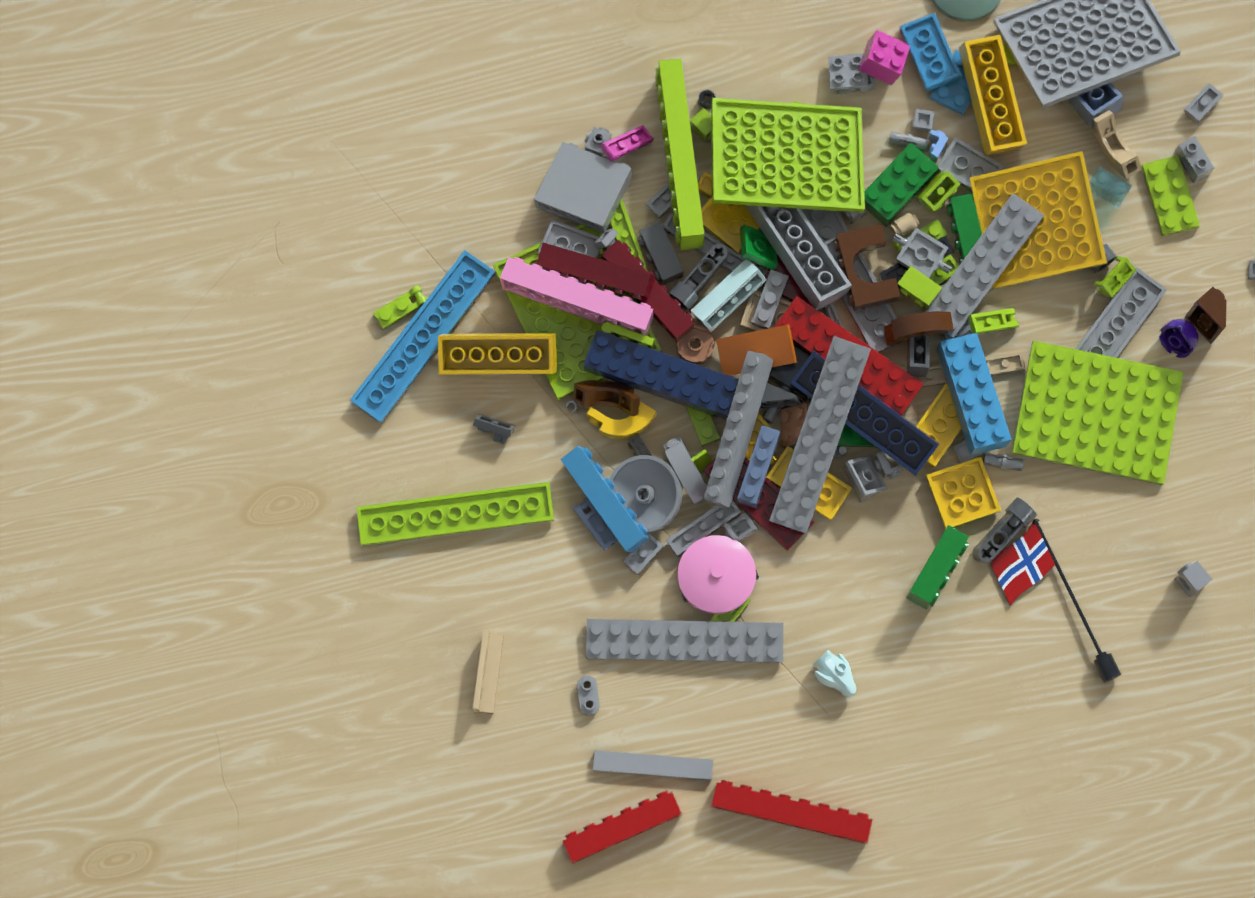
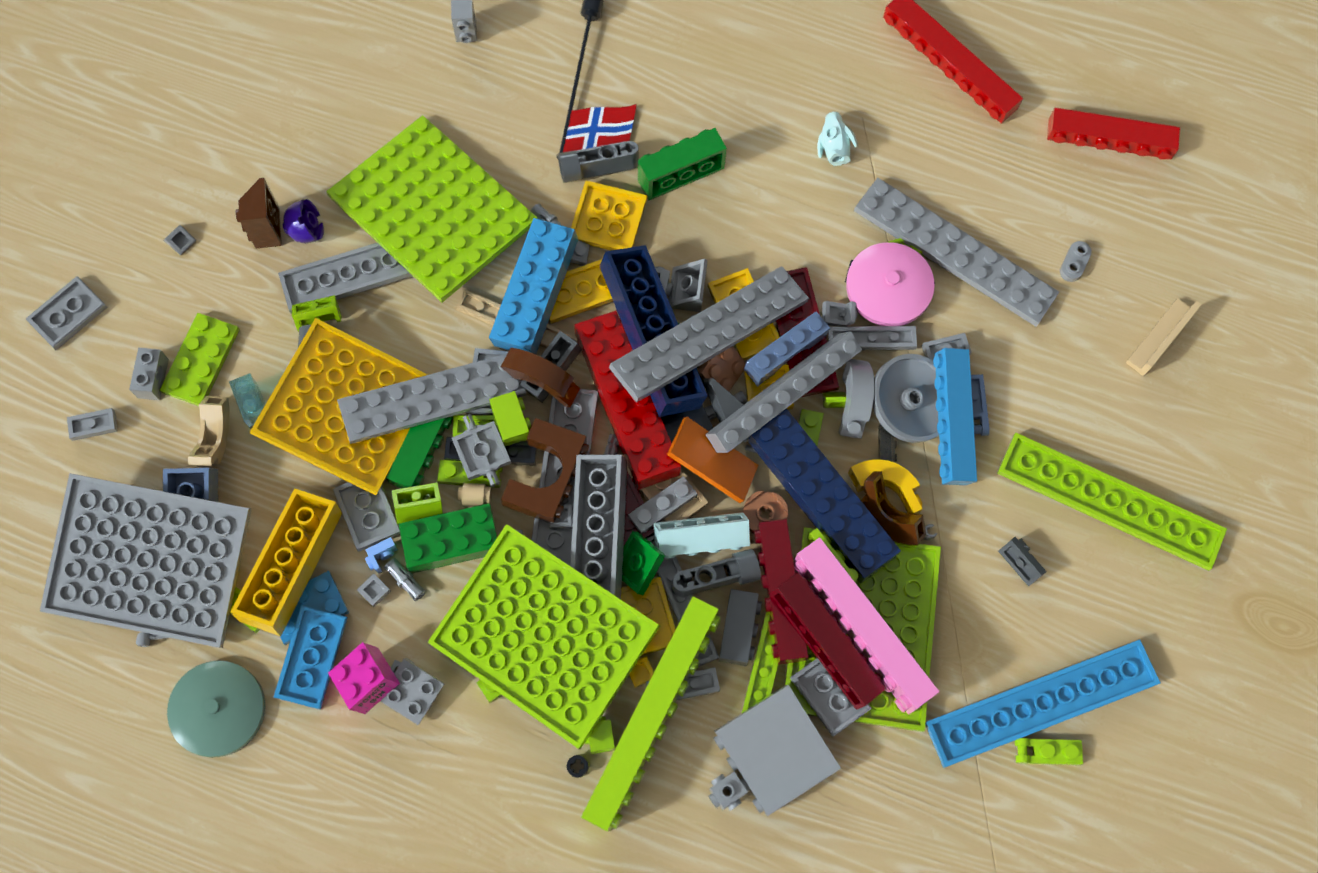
camera: 150 degrees left, 5 degrees down
yellow brick [438,333,557,374] -> none
light grey tile [593,750,713,780] -> none
light grey plate [594,228,618,249] -> none
dark pink tile [600,125,654,162] -> none
lime plate [968,308,1019,334] -> none

